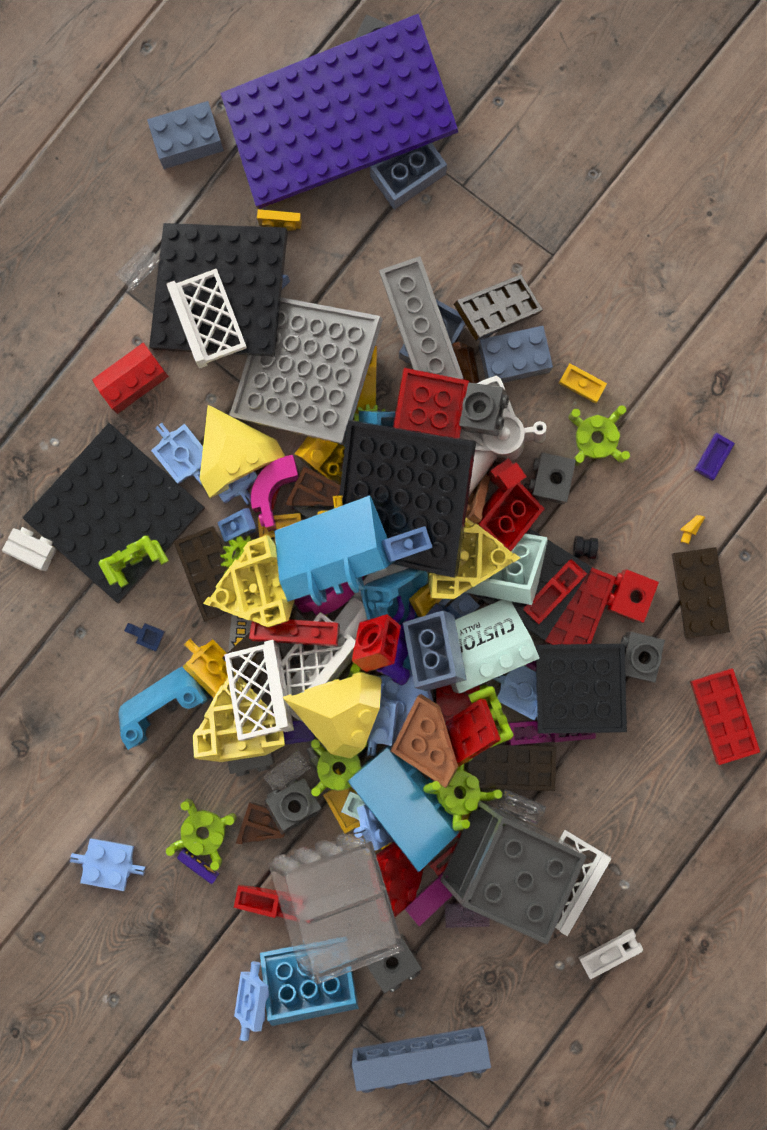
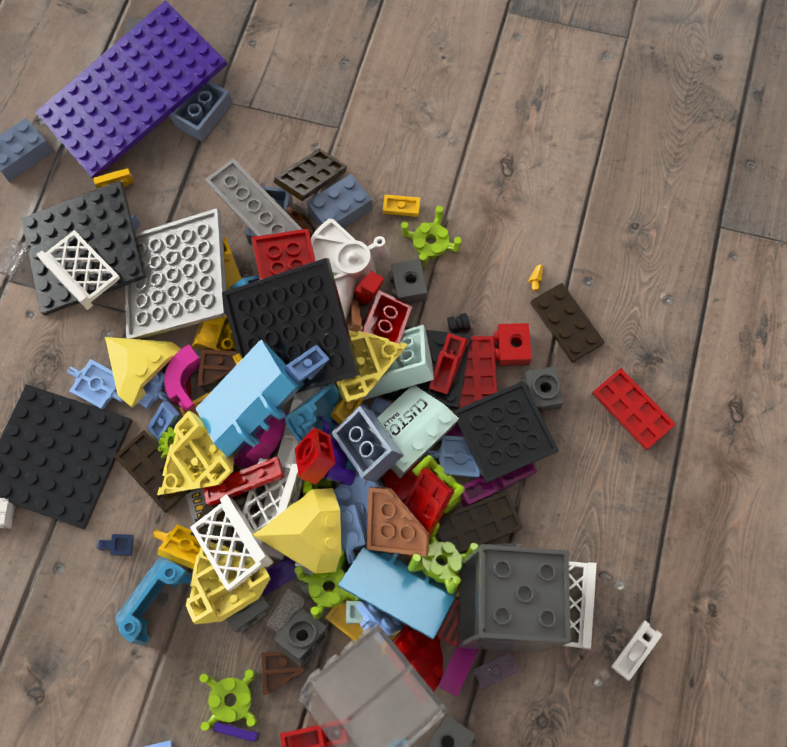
camera: 20 degrees left, 15 degrees down
red slope [92,342,169,414] -> none
lime plate [99,536,169,588] -> none
dark grey brick [459,382,509,436] -> none
dark purple tile [694,433,735,481] -> none

